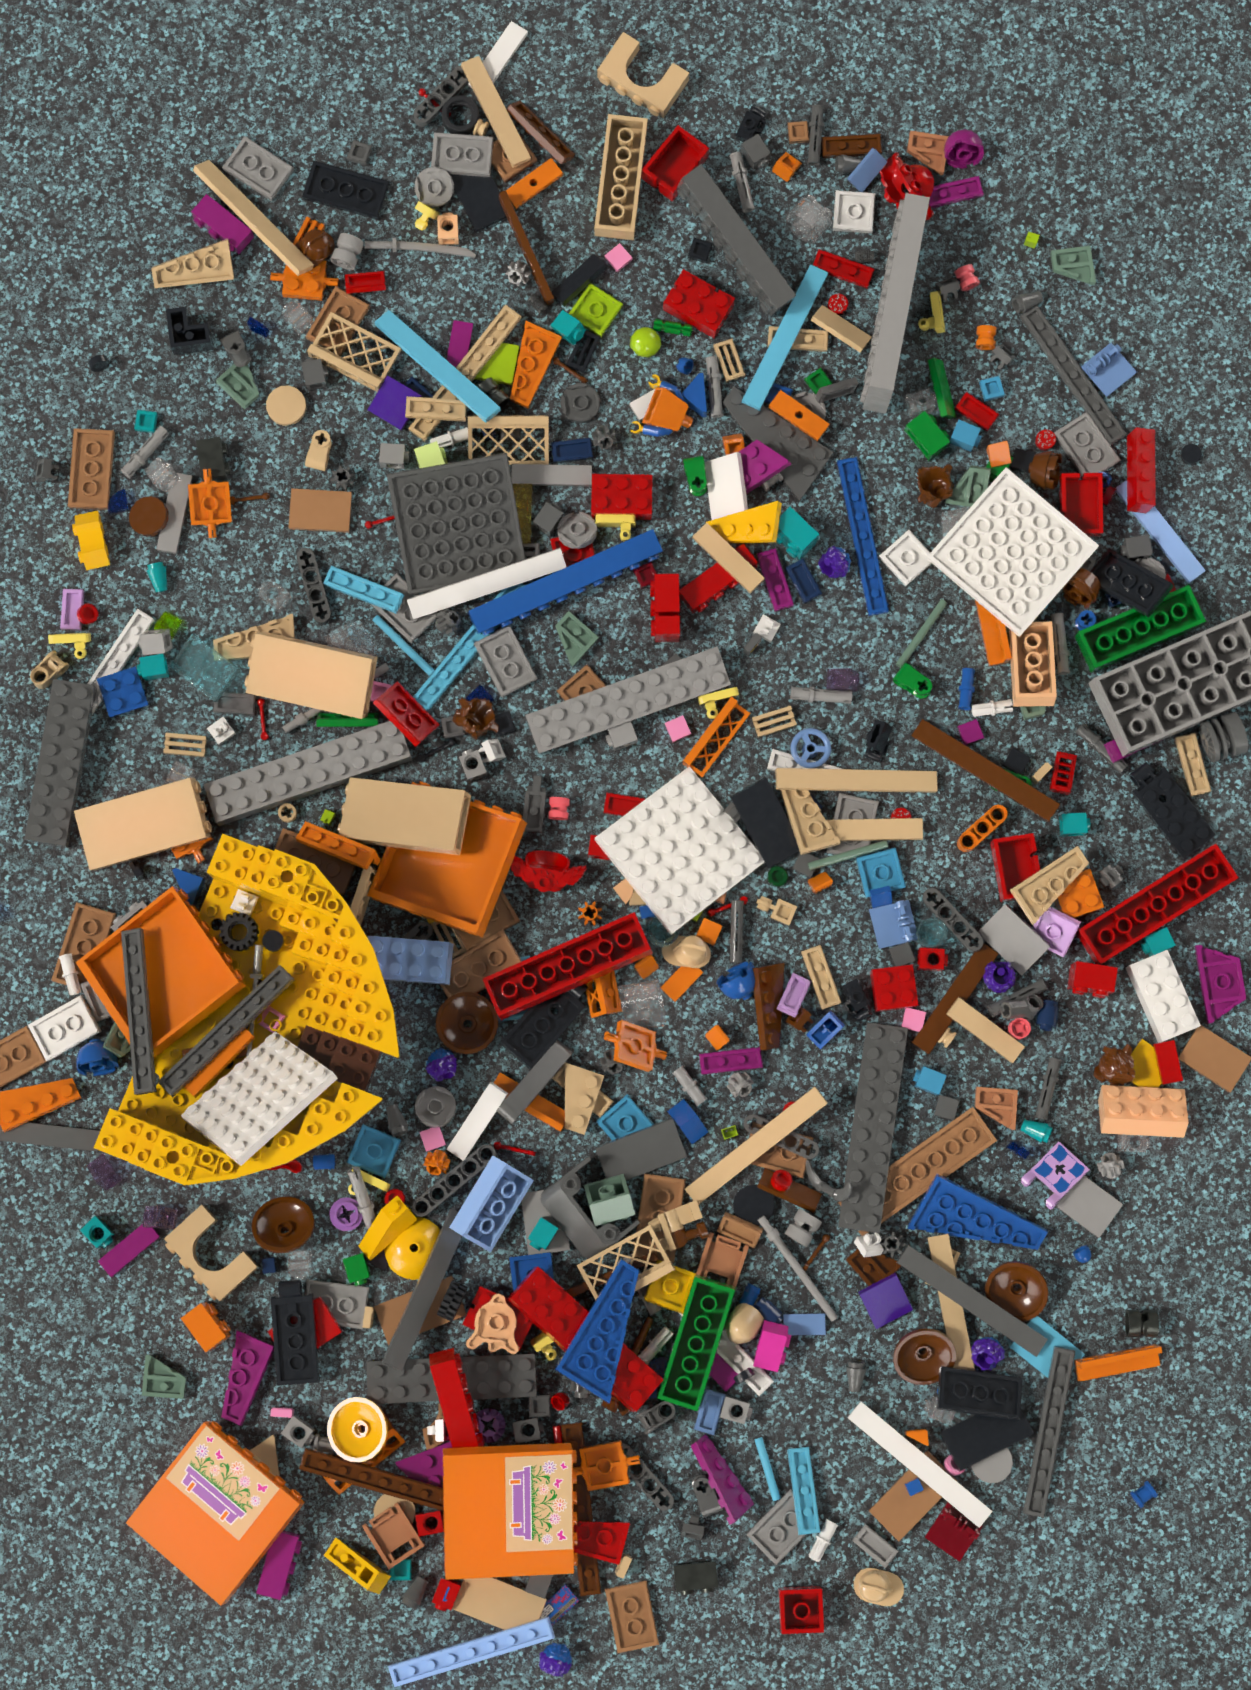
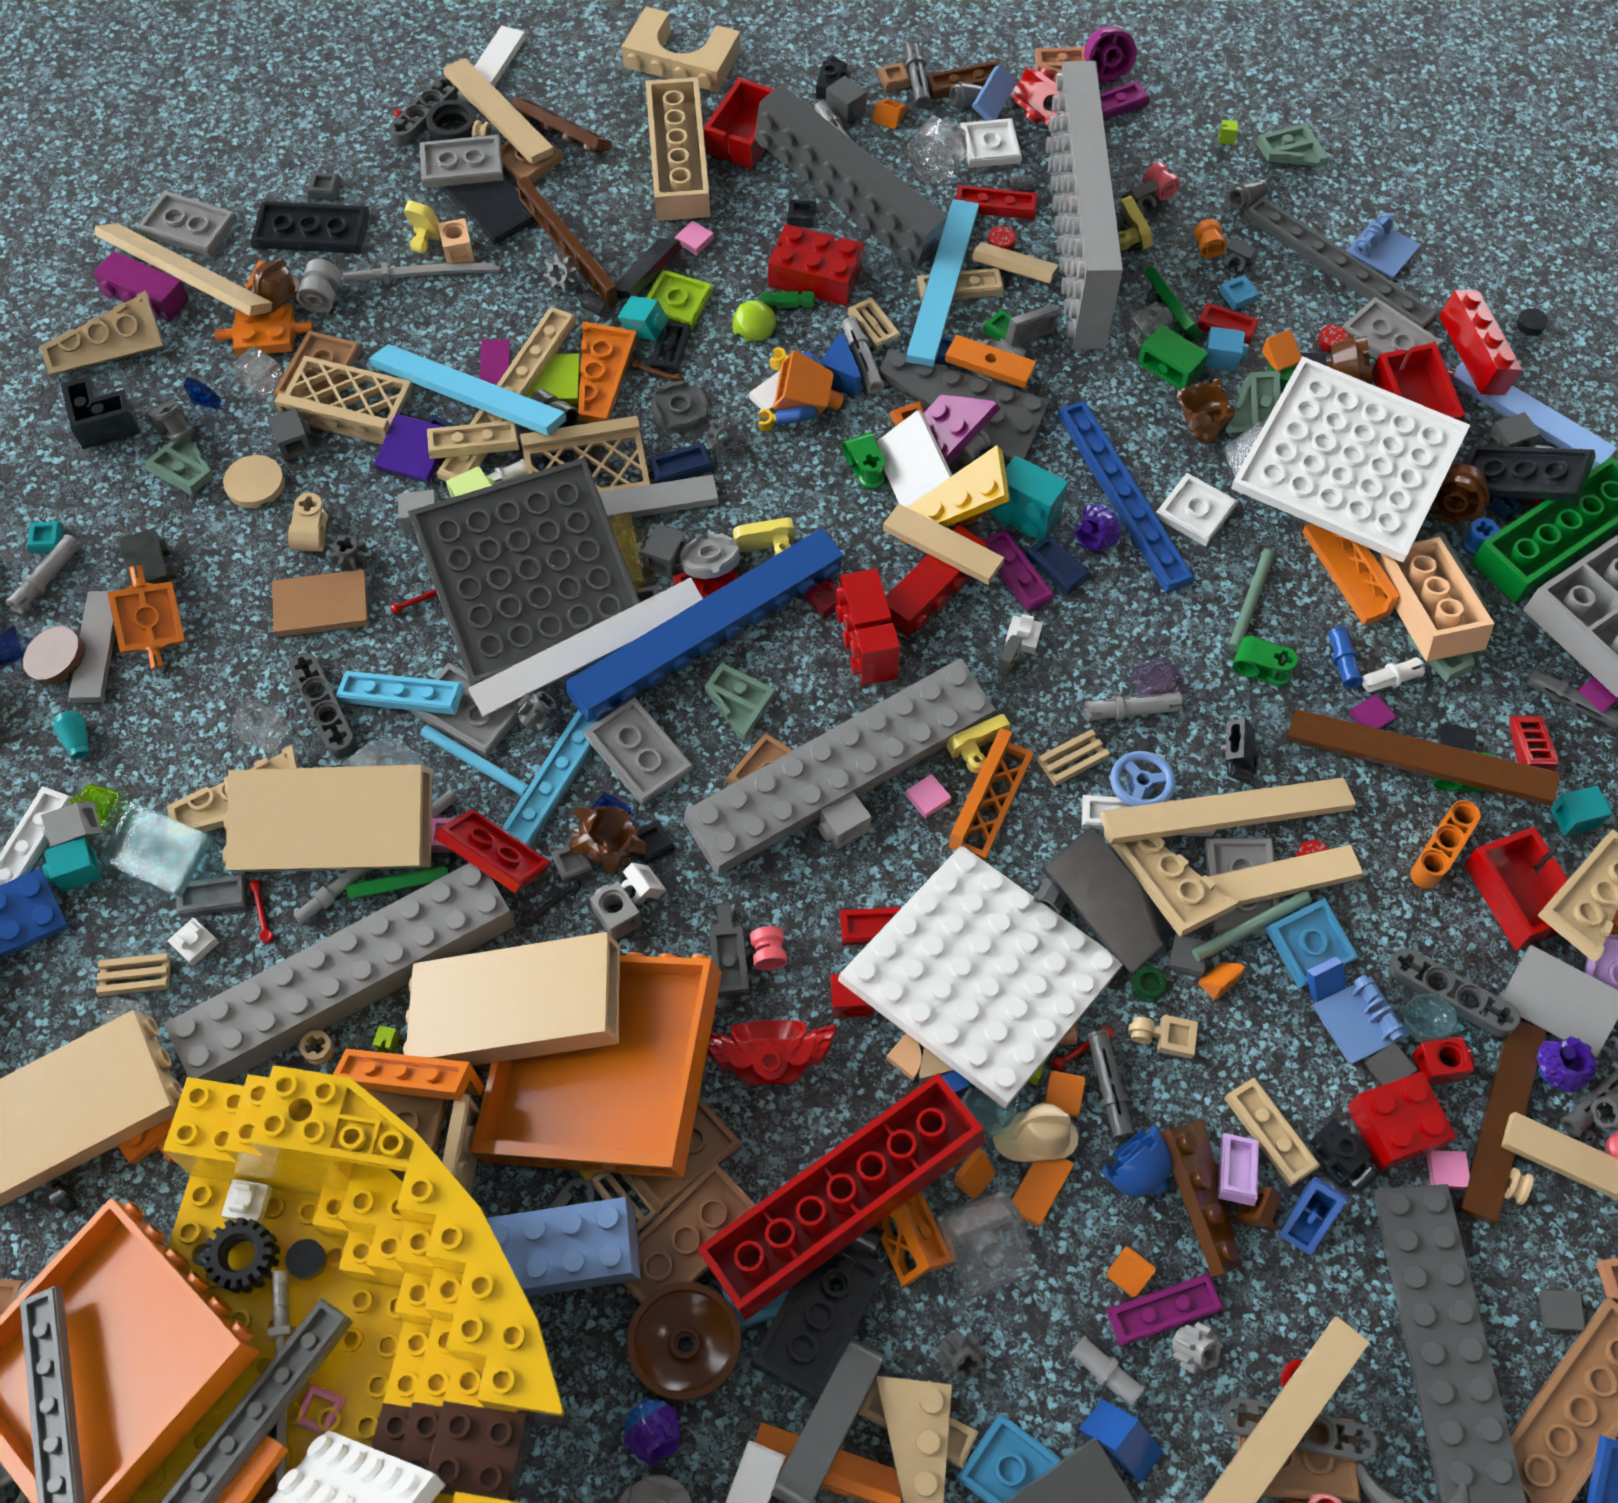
camera: 10 degrees left, 20 degrees down
clear brick [145,457,181,493] -> none
blue slope [172,868,206,907] -> none
reddish brown hinge [230,492,270,505] -> none
red tile [345,271,386,294] -> none
light grey tile [414,166,454,207] -> none
orange tile [506,158,563,209] -> none
orange gear [578,901,602,926] -> none
red brick [591,474,652,520] -> none
orange plate [604,1020,667,1072] -> none
blue hinge [676,358,694,375] -> none
lime piece [721,1125,738,1140] -> none
dark azure brick [913,1066,947,1096] -> none
tan tile [1031,762,1052,785] -> none

